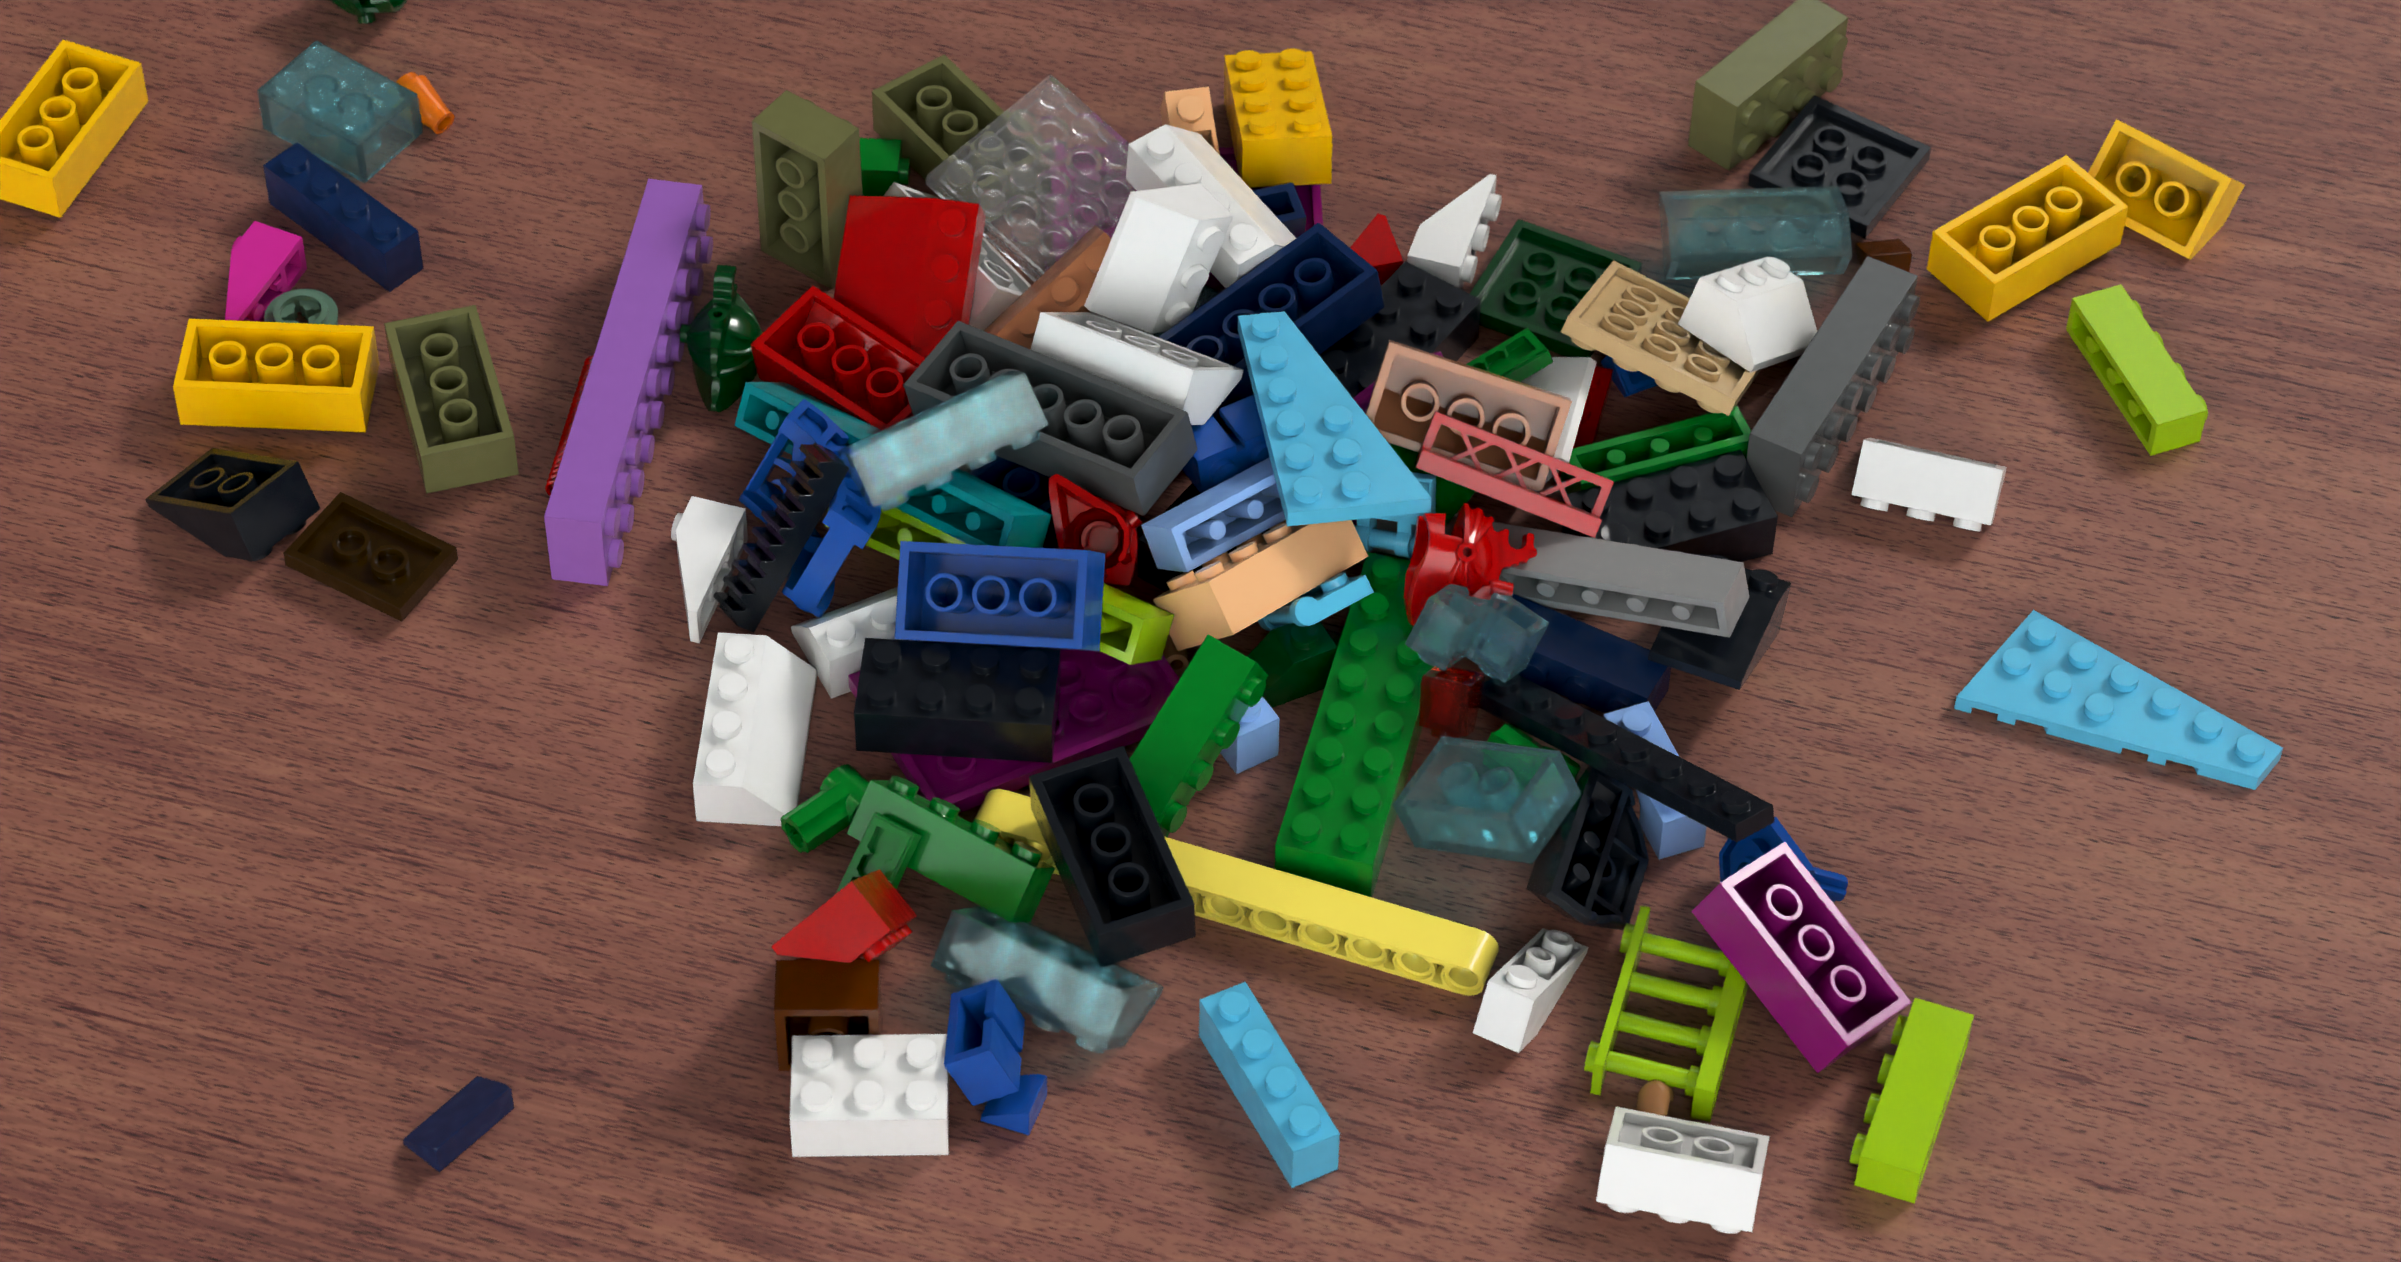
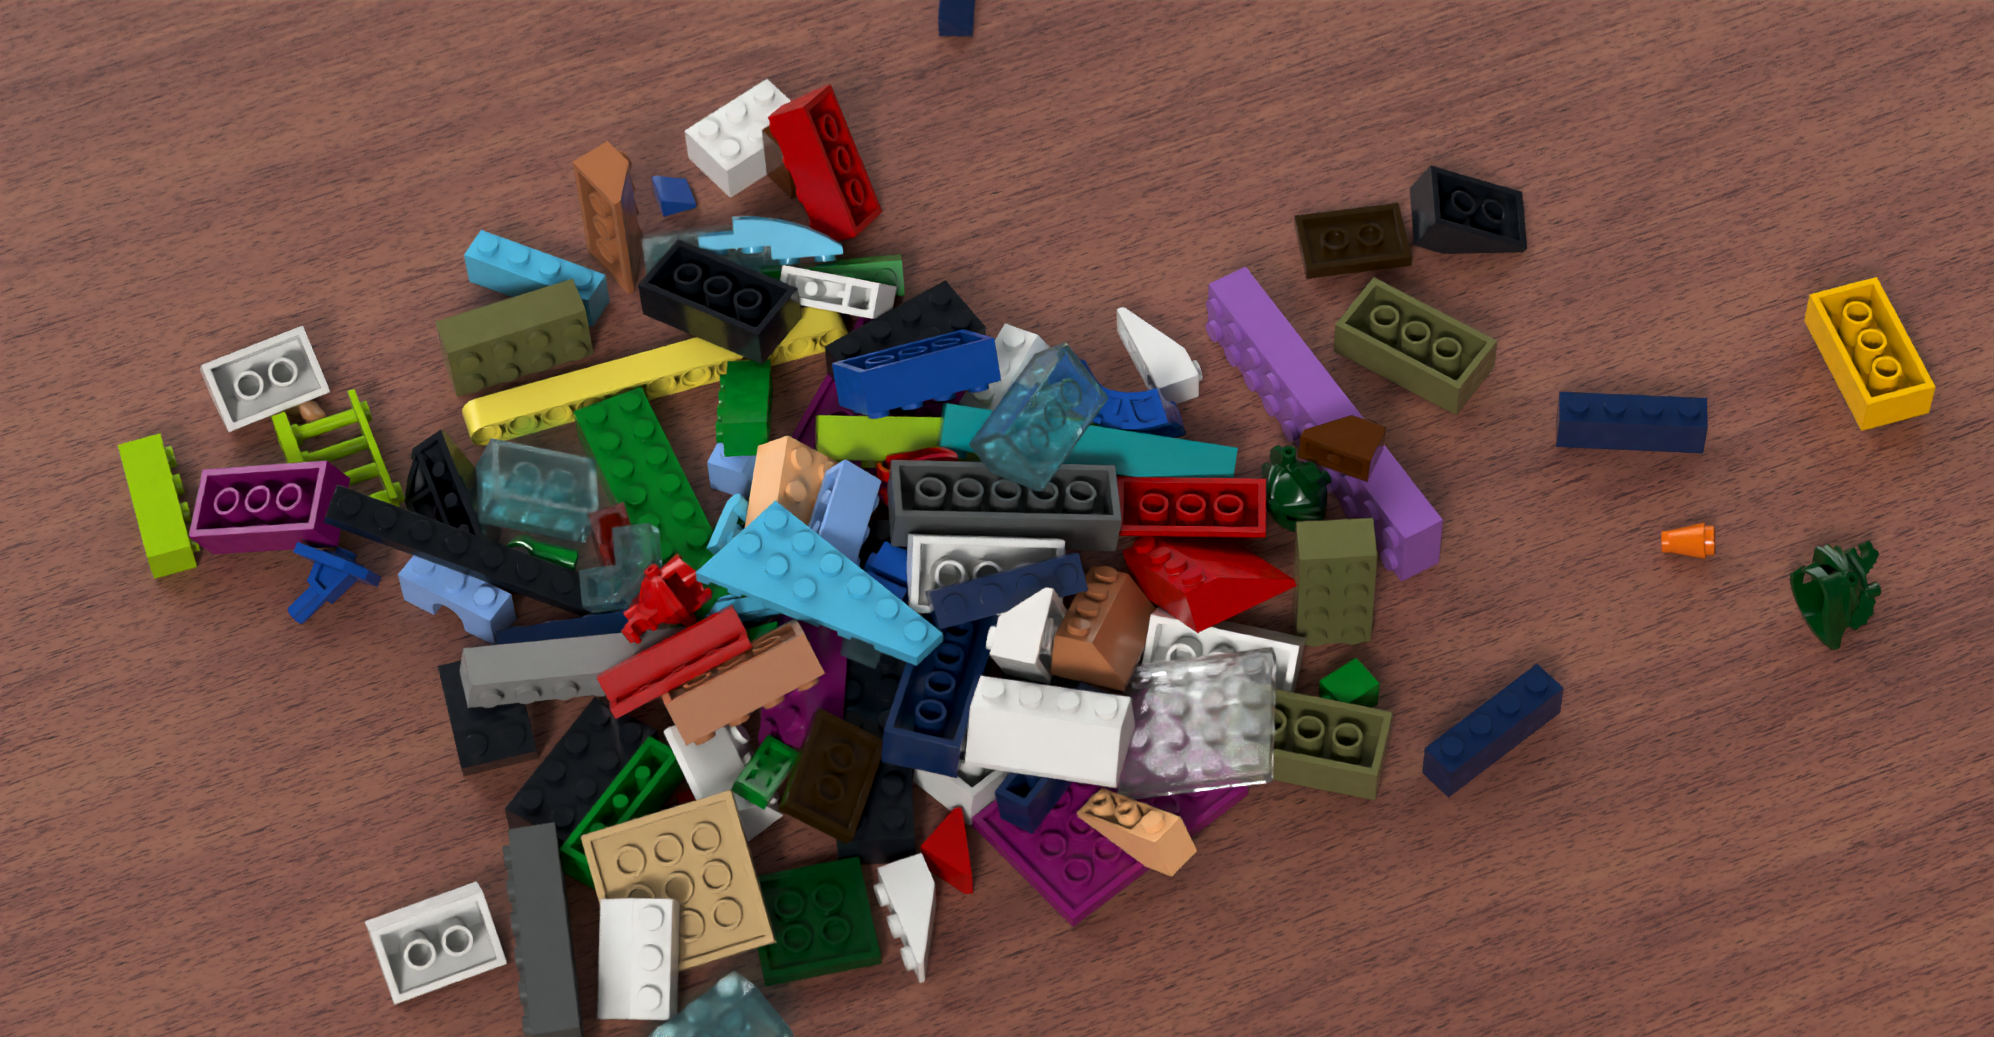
camera: 145 degrees right, 5 degrees up
yellow brick [173,319,380,433] -> none
dark pink slope [225,221,307,322] -> none
clear light blue brick [257,40,423,183] -> none
sand green gear [264,289,338,325] -> none
white slope [693,632,817,826] -> none
black gear [713,443,849,633] -> none
green piece [781,764,869,853] -> none
green plate [835,813,922,894] -> none
blue piece [944,978,1025,1106] -> none
yellow brick [1224,48,1332,187] -> none
white slope [1473,928,1588,1053] -> none
medium azure wing [1954,610,2283,790] -> none
none -> olive brick [435,279,593,397]
none -> nougat slope [573,141,642,294]
none -> medium azure slope [698,216,843,265]
none -> dark brown plate [778,708,883,844]
none -> white slope [780,265,897,319]
none -> dark blue brick [925,553,1088,629]
none -> reddish brown slope [1298,415,1387,482]
none -> dark blue brick [1422,664,1564,798]

